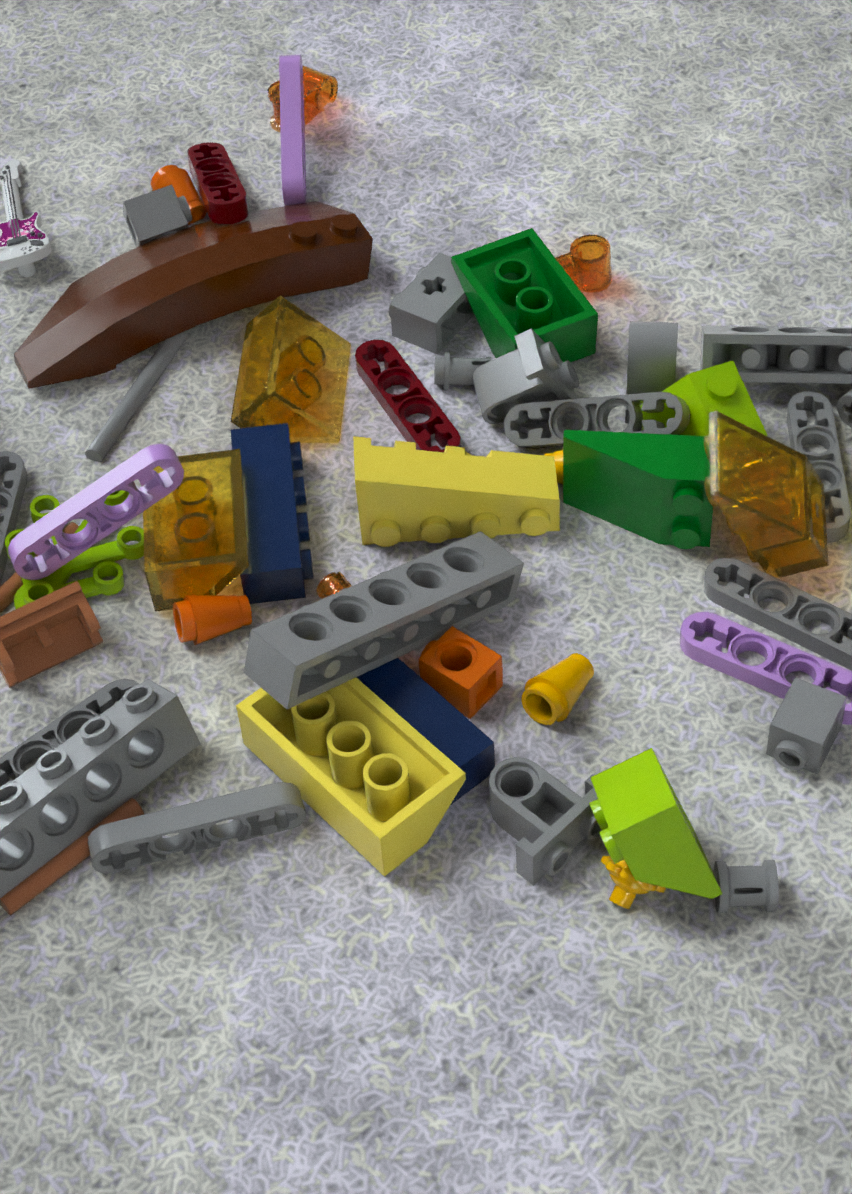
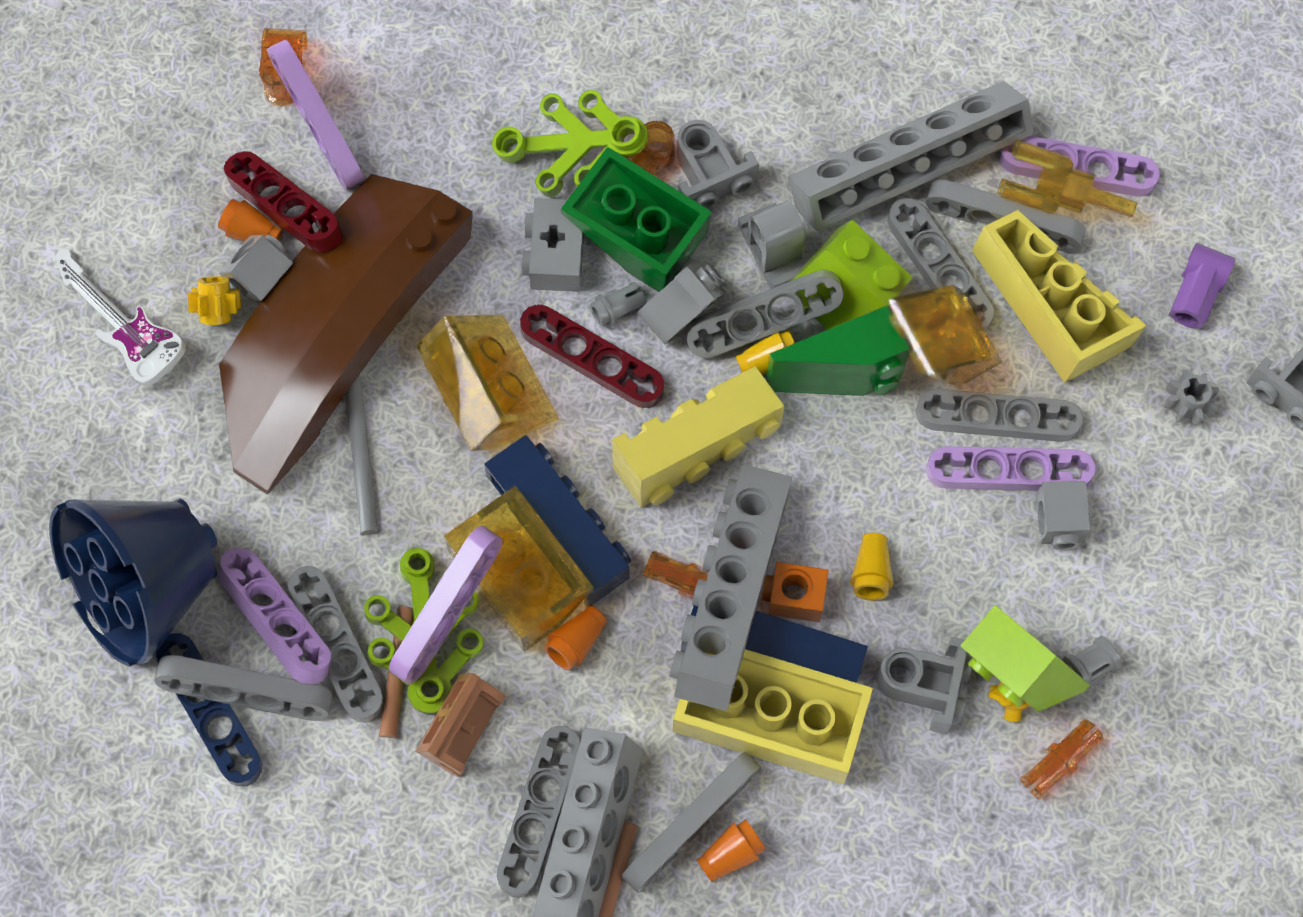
camera: 35 degrees left, 20 degrees up
none -> yellow gear [187,276,241,325]
none -> lime plant [492,90,649,197]
none -> light grey pin [677,120,759,210]
none -> orange cone [697,819,767,882]
none -> clear orange pin [1020,719,1104,799]

